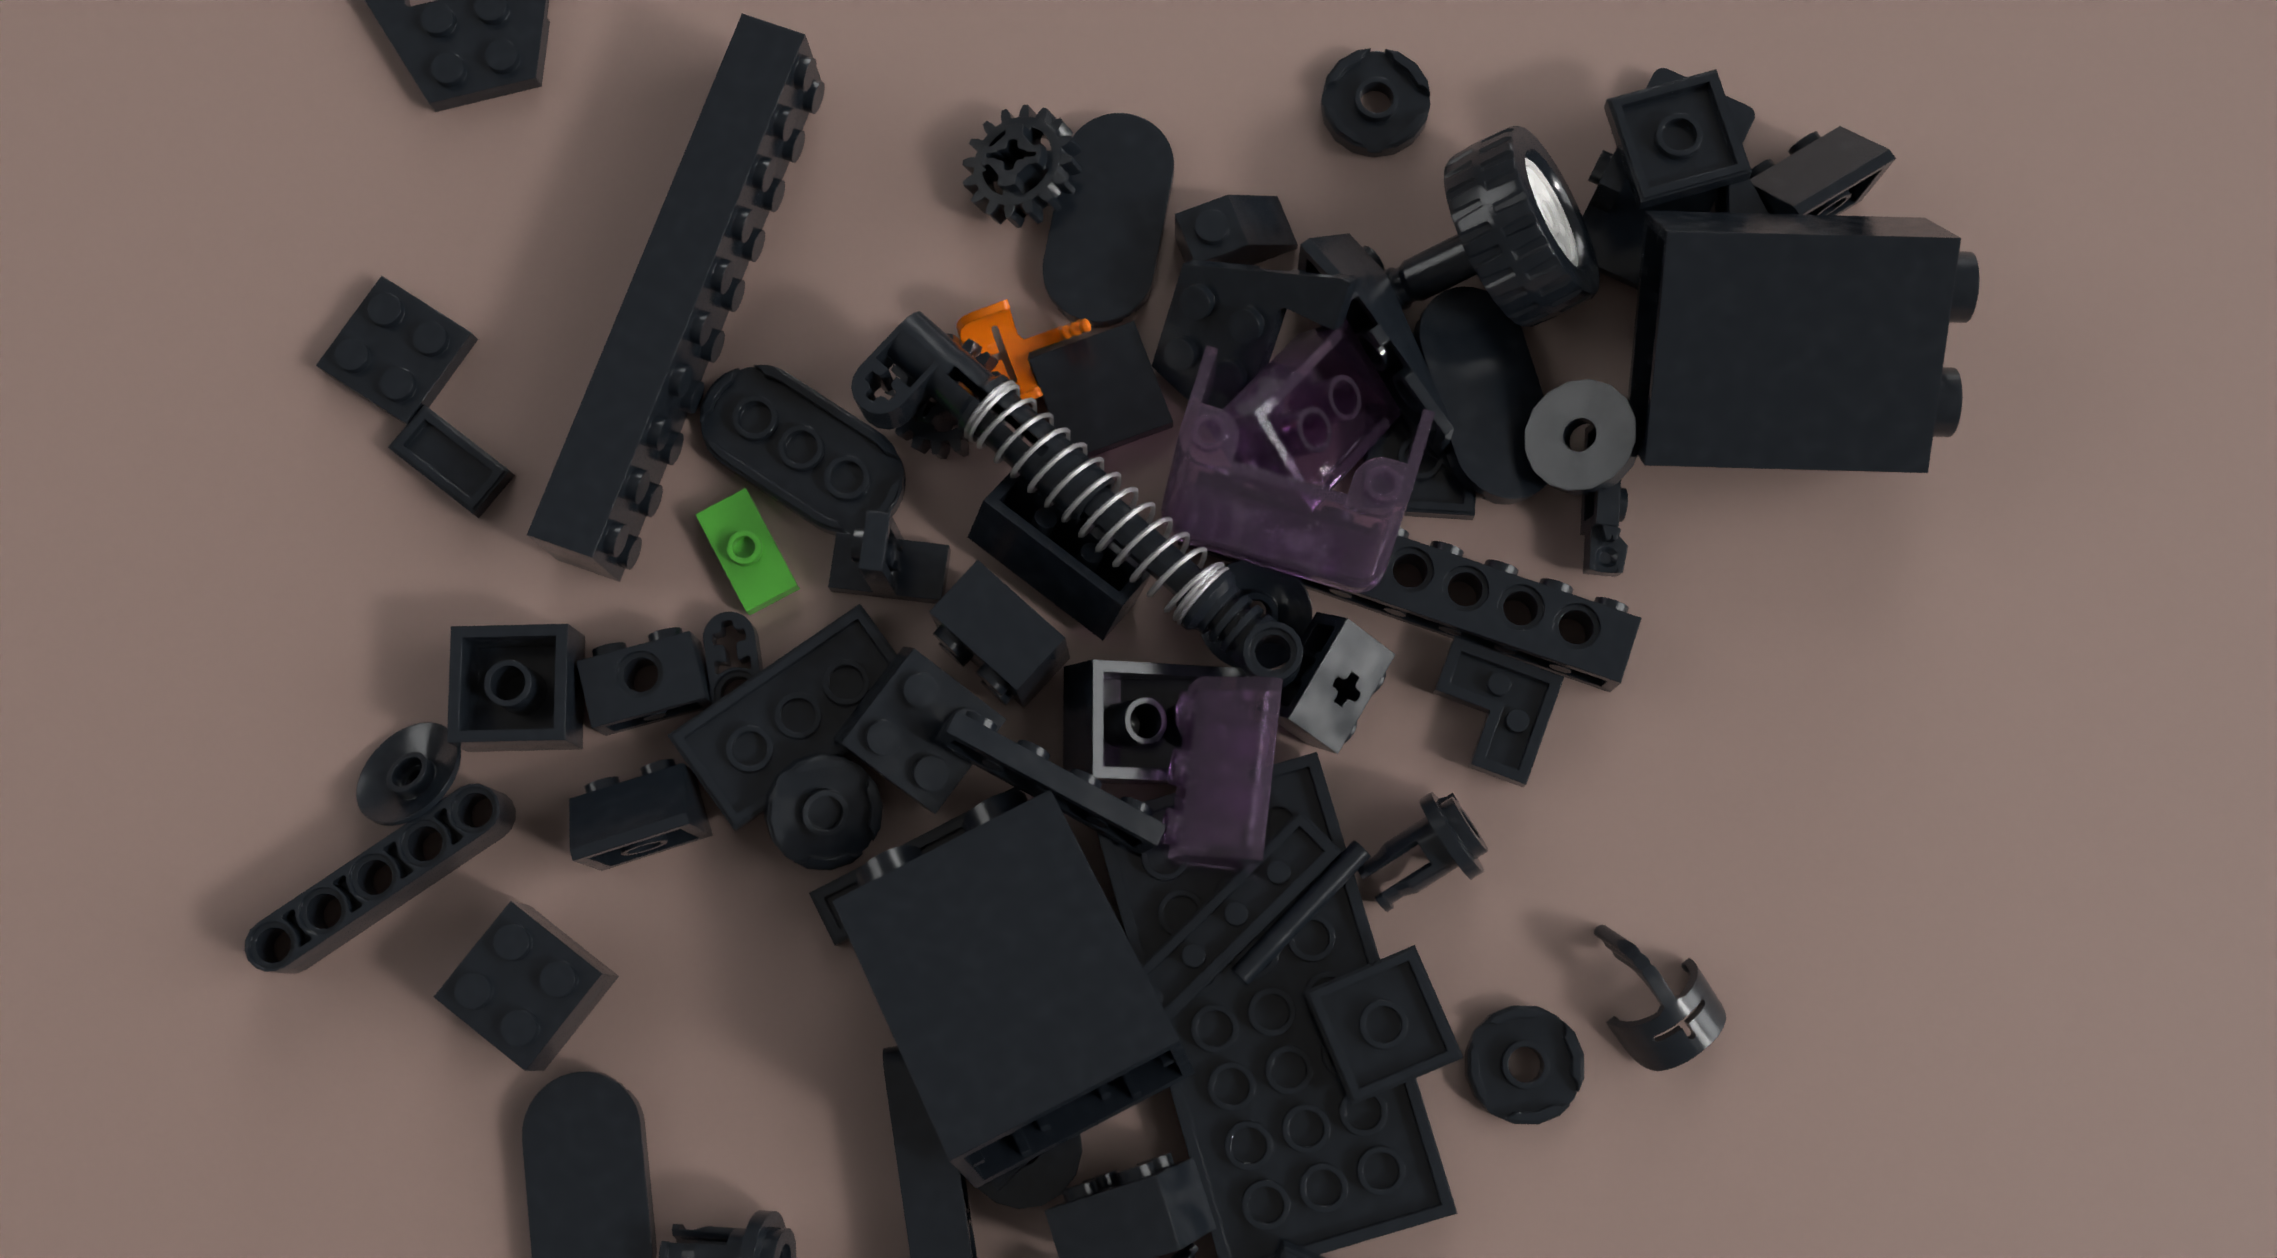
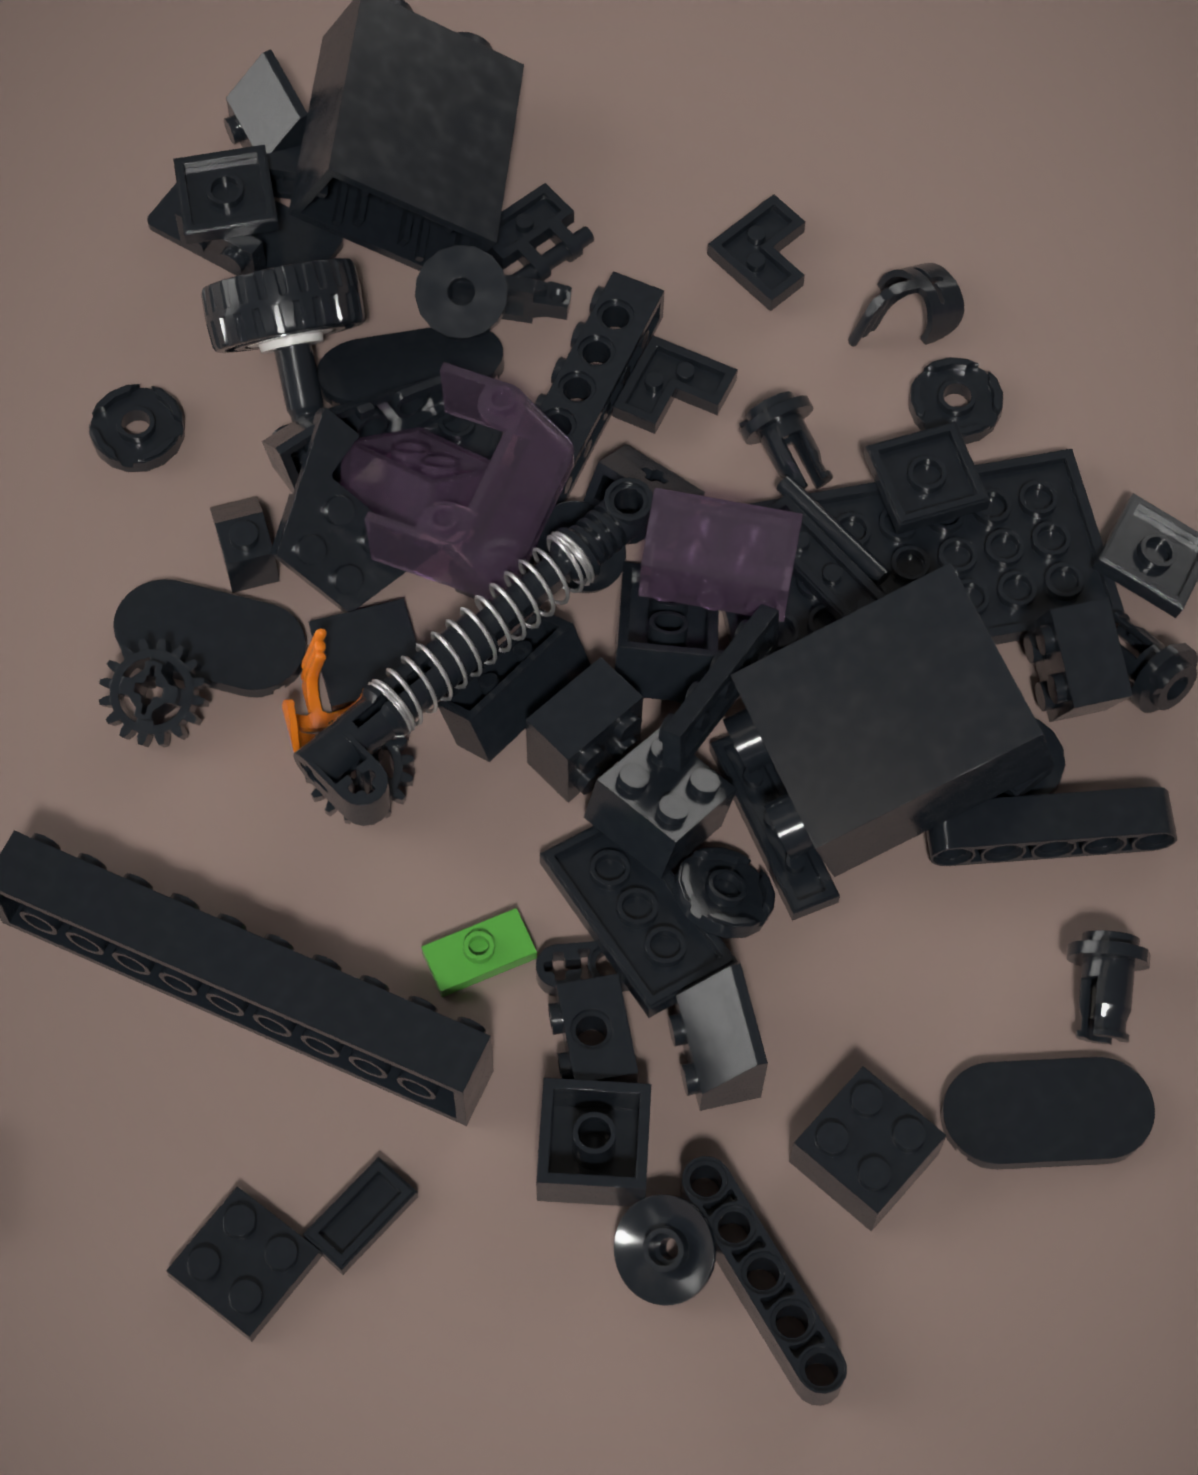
camera: 90 degrees left, 15 degrees down
black tile [700,365,906,536] -> none
black bracket [828,510,951,604] -> none
none -> black plate [487,183,594,281]
none -> black plate [707,194,806,311]

